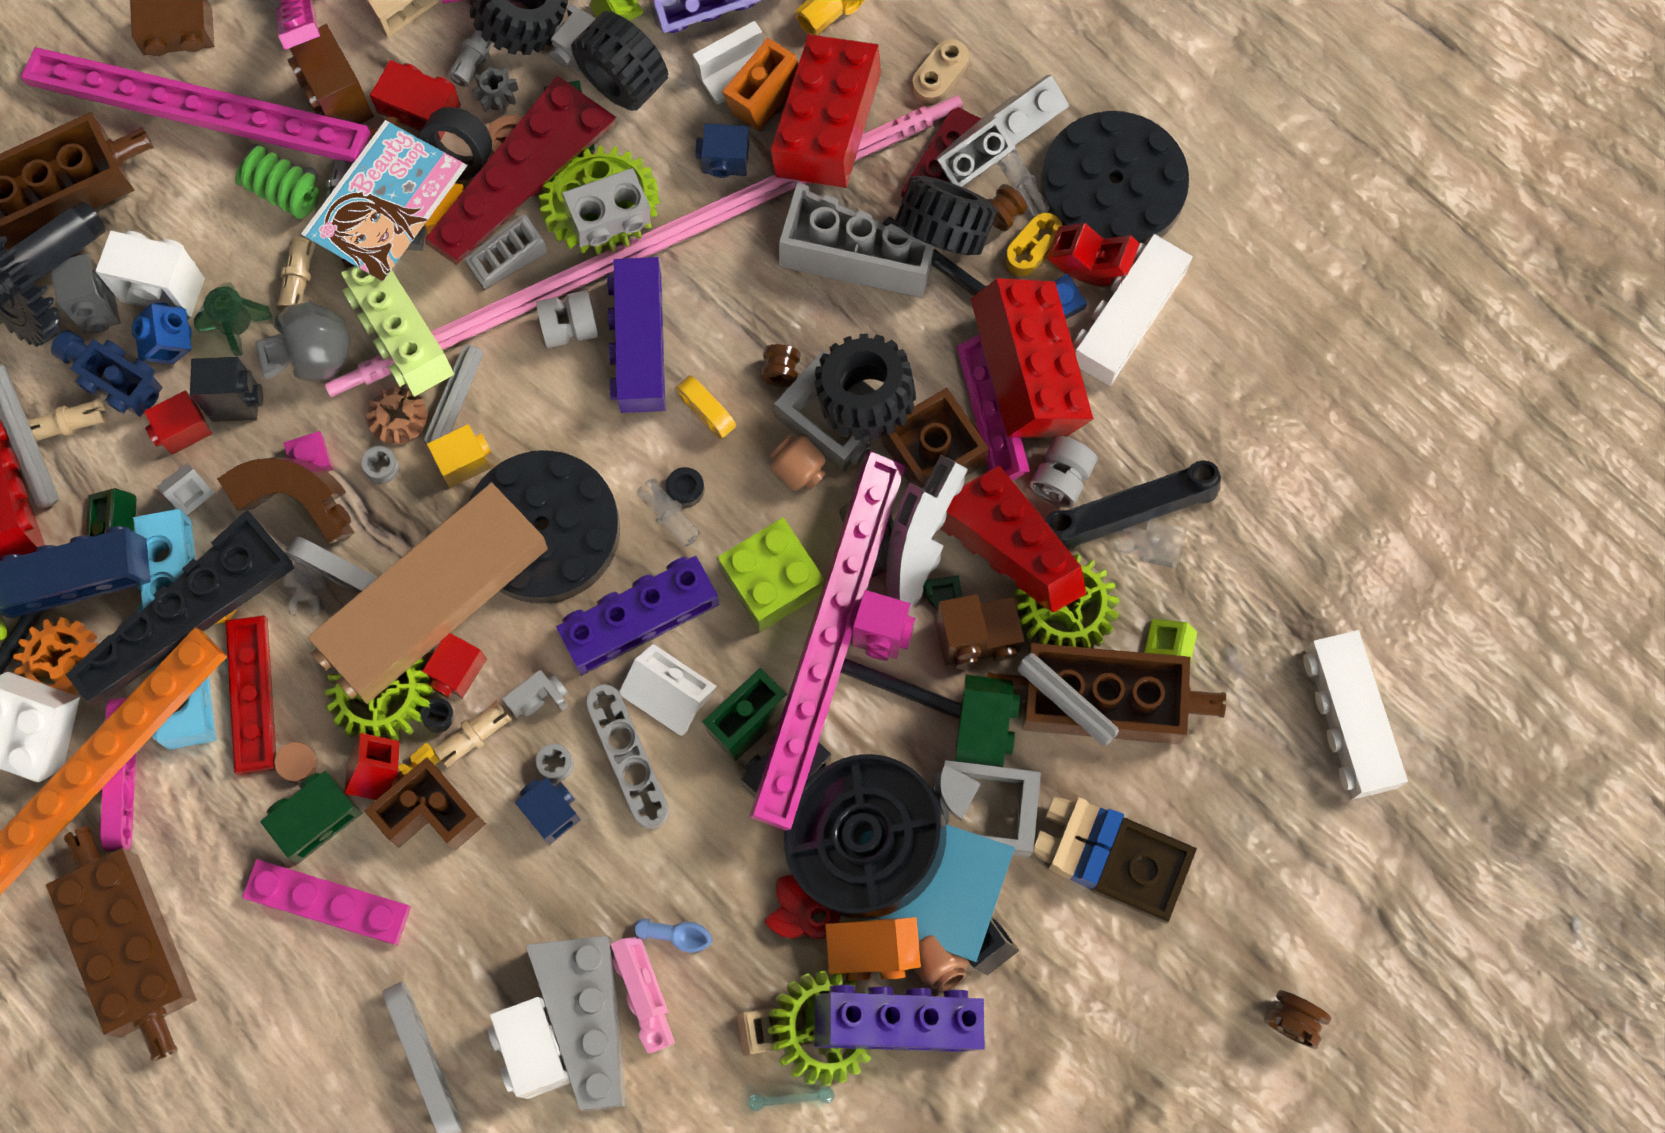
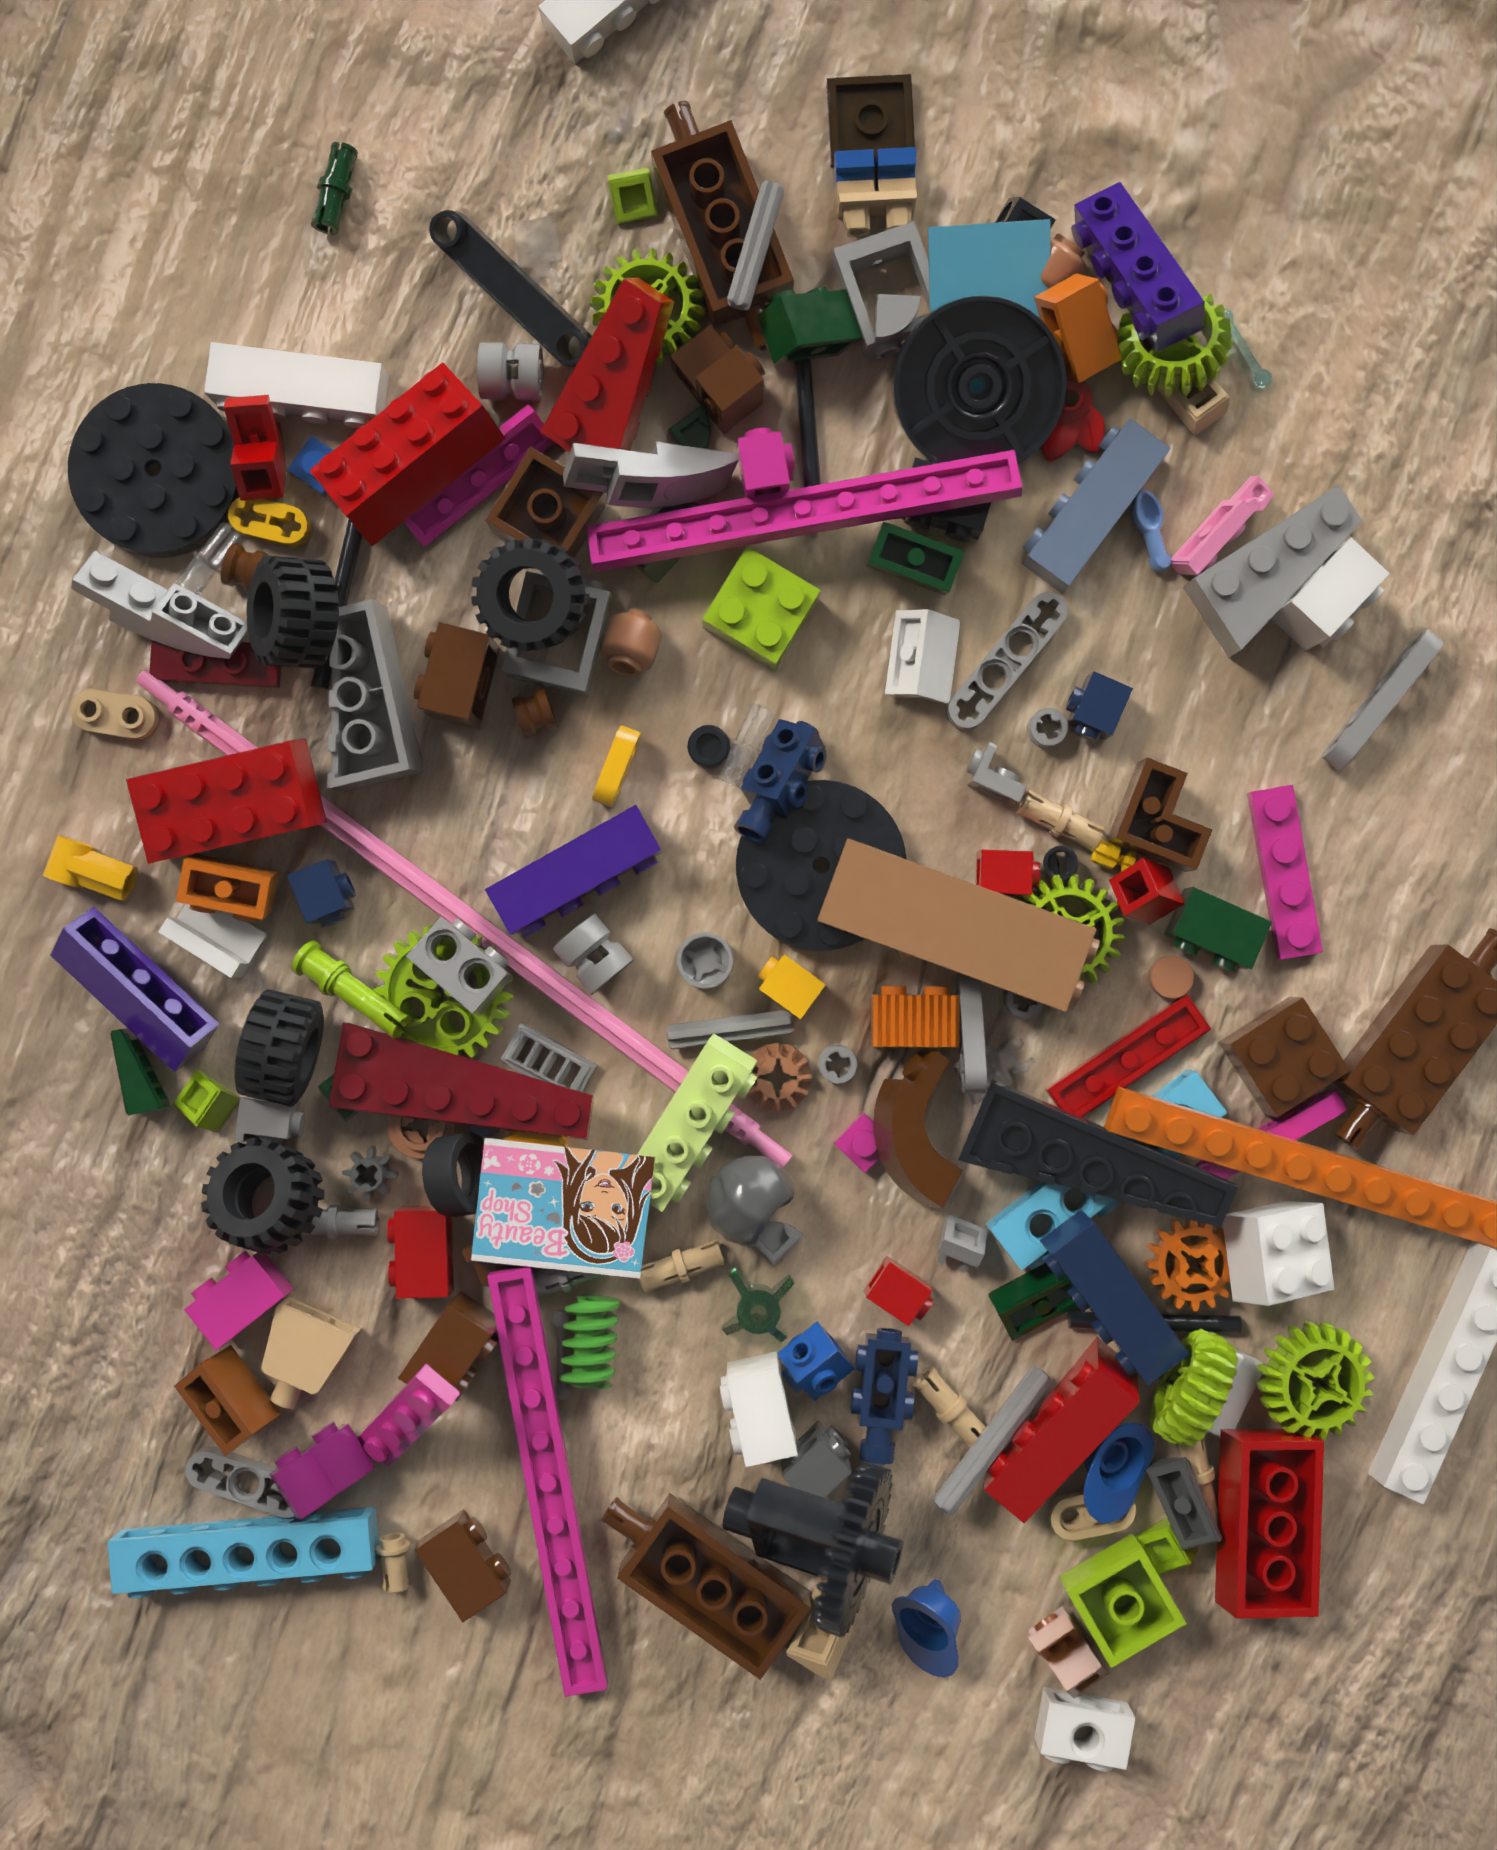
camera: 120 degrees left, 15 degrees up
black brick [190,357,263,422] -> none
dark purple brick [556,555,719,676] -> none
none -> lime pin [291,940,411,1039]
none -> dark green pin [311,142,358,235]
none -> reddish brown brick [414,622,500,730]
none -> light grey wheel [677,932,734,989]
none -> dark blue brick [734,719,826,844]
none -> orange brick [871,986,960,1047]
none -> sand blue brick [1022,418,1171,594]
none -> reddish brown brick [1218,997,1350,1118]

